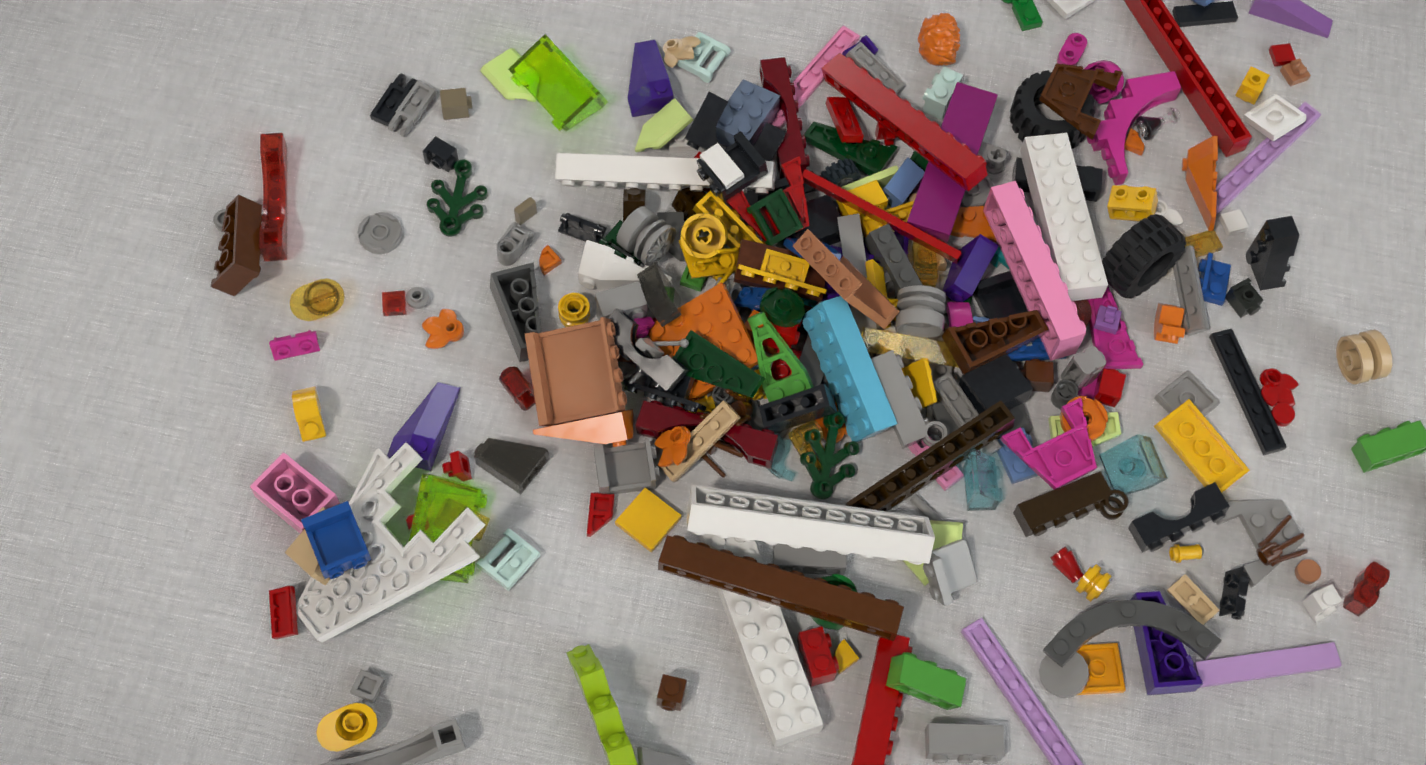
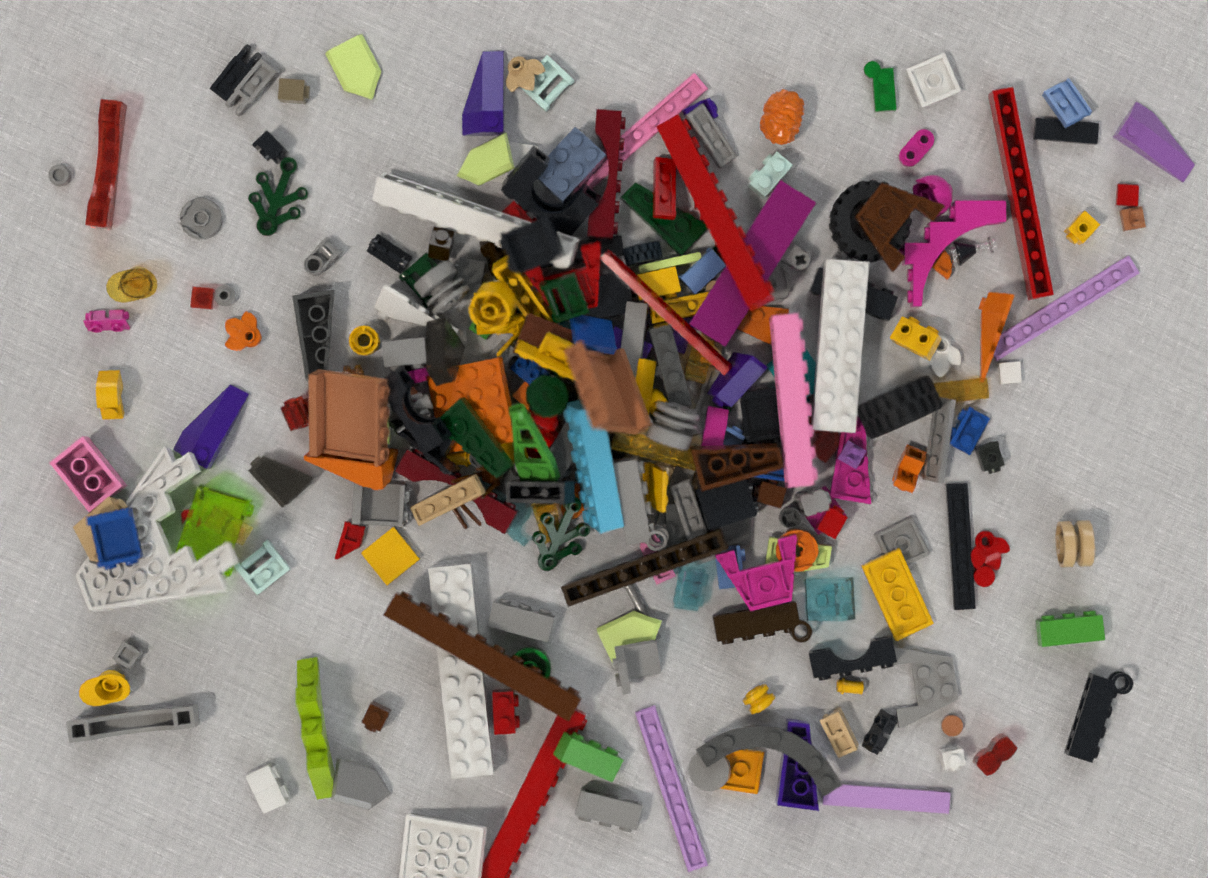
camera: 15 degrees right, 25 degrees up
reddish brown wedge [210,194,263,297] -> none
red plate [269,586,298,639] -> none
red tile [442,451,472,482] -> none
clear neon green windscreen [508,34,608,131] -> none
dark tan tile [514,197,537,225] -> none
orange tile [539,245,562,275] -> none
light grey tile [635,338,664,359] -> none
light grey hinge [651,339,689,348] -> none
orange plate [654,426,691,467] -> none
white brick [687,485,935,565] -> none
white tile [700,143,744,190] -> none
yellow tile [835,639,859,674] -> none
red cone [1050,547,1084,583] -> none
white plate [1244,94,1306,141] -> none
black wedge [1246,216,1299,291] -> none
reddish brown plant [1256,515,1308,567] -> none

